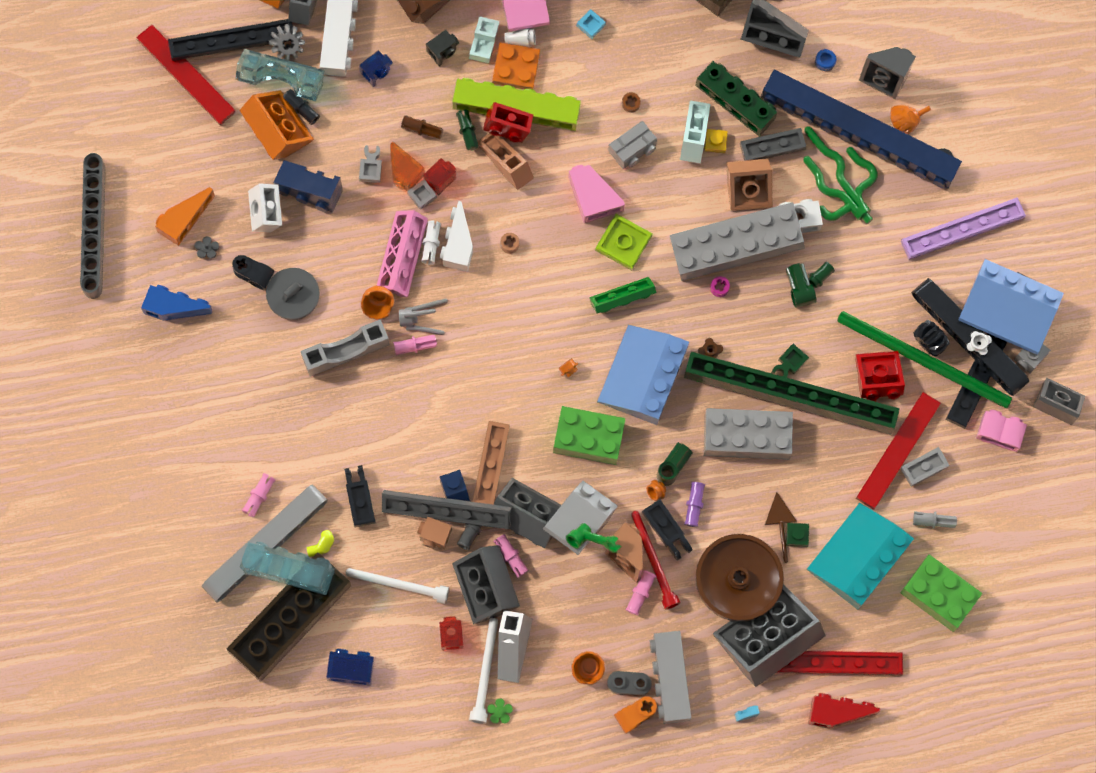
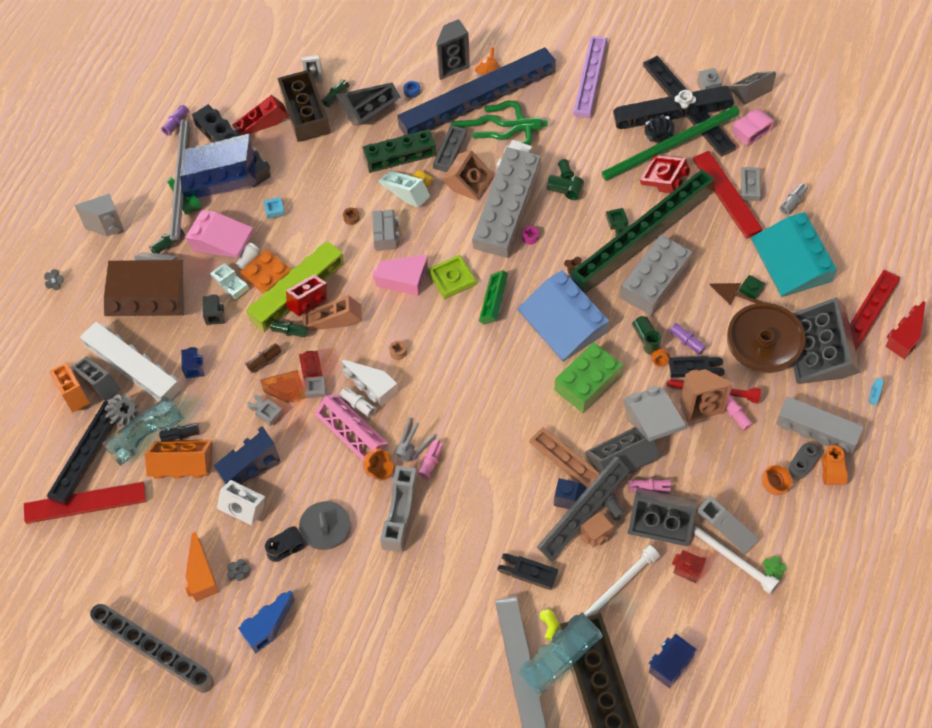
camera: 50 degrees left, 15 degrees down
bright pink pin [242,473,275,517] -> none
orange plate [558,358,578,377] -> none
green brick [566,523,622,553] -> none
bright green brick [900,554,983,632] -> none
medium blue slope [958,259,1064,355] -> none

